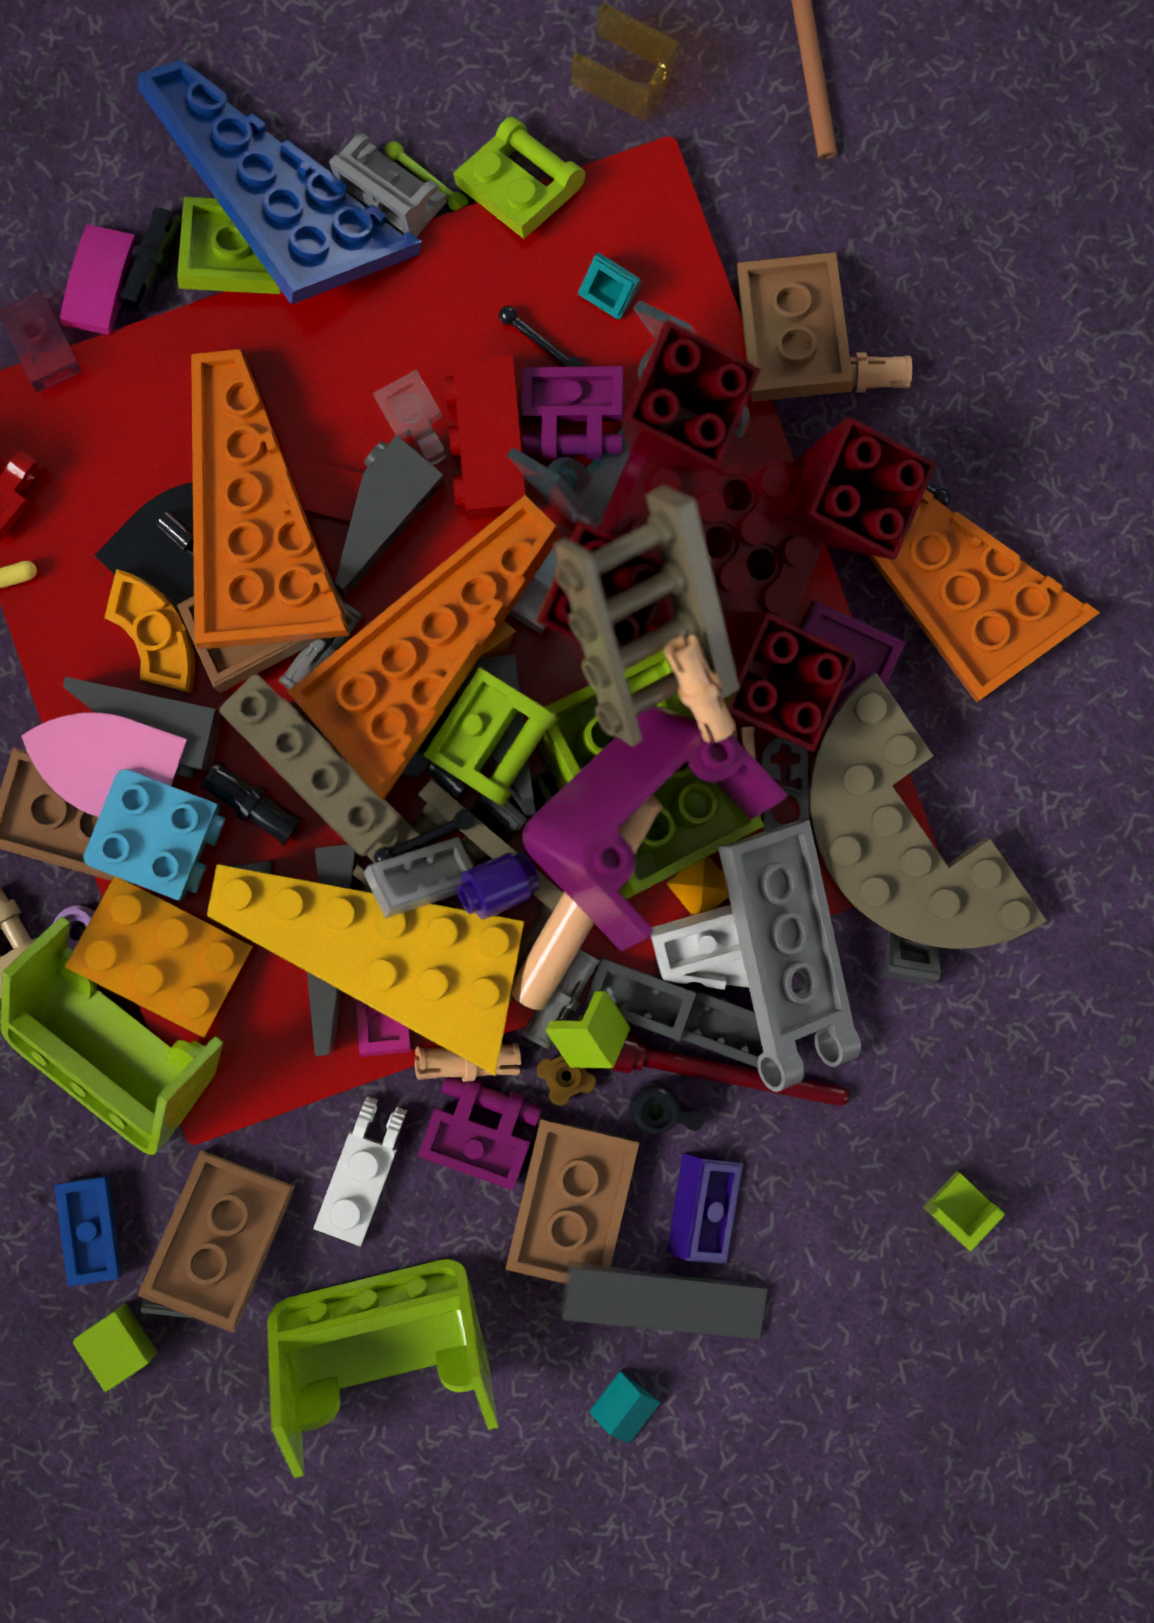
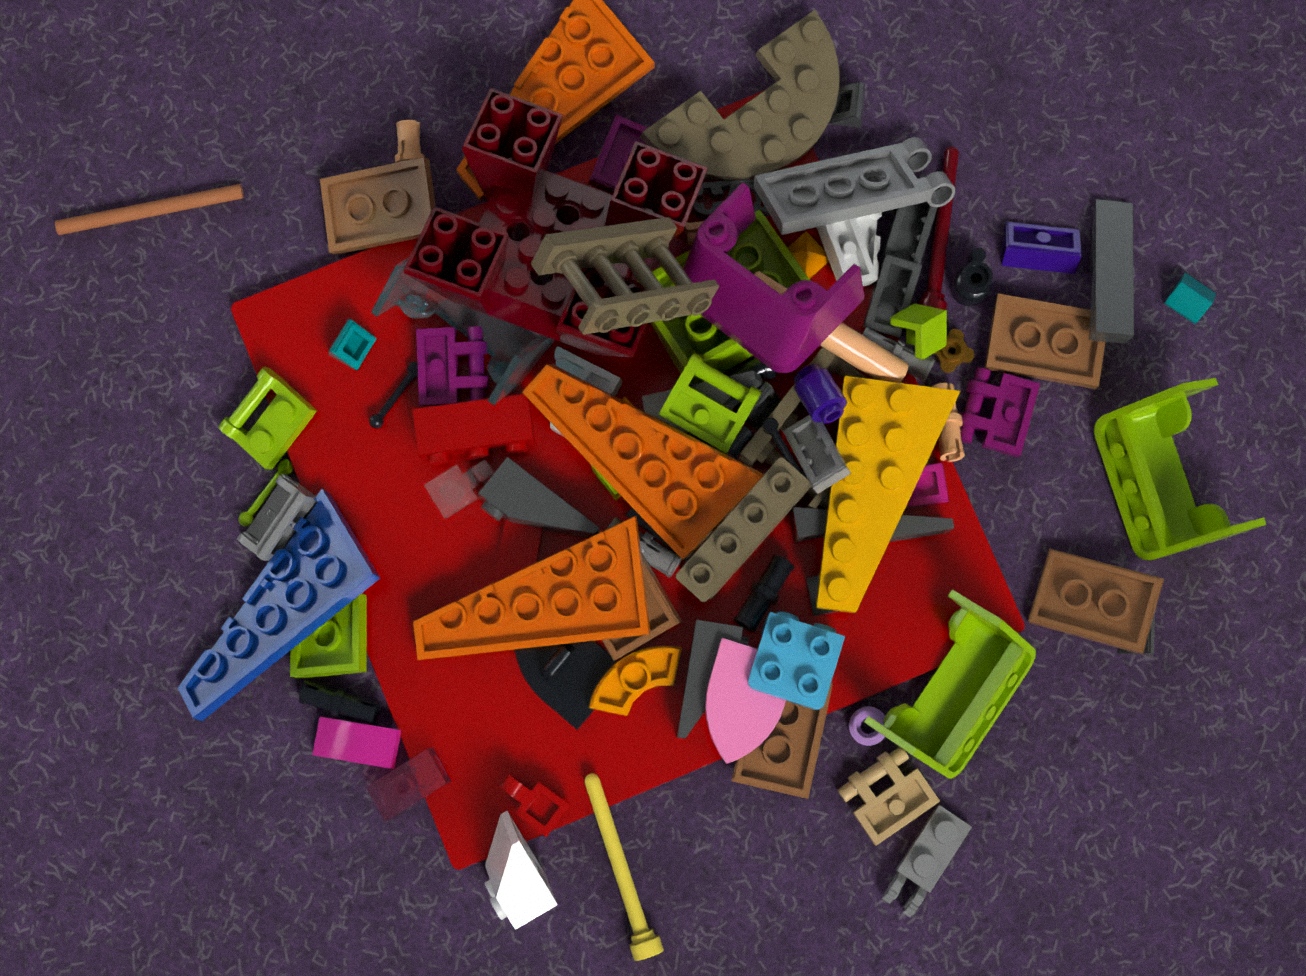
camera: 95 degrees left, 5 degrees down
blue plate [54,1175,123,1287] -> none
light orange plate [65,876,252,1038] -> none
lime panel [73,1303,158,1393] -> none
white hinge [313,1096,407,1247] -> none
clear yellow piece [571,3,679,123] -> none
light nougat pin [664,634,735,742] -> none
lime panel [923,1171,1005,1252] -> none

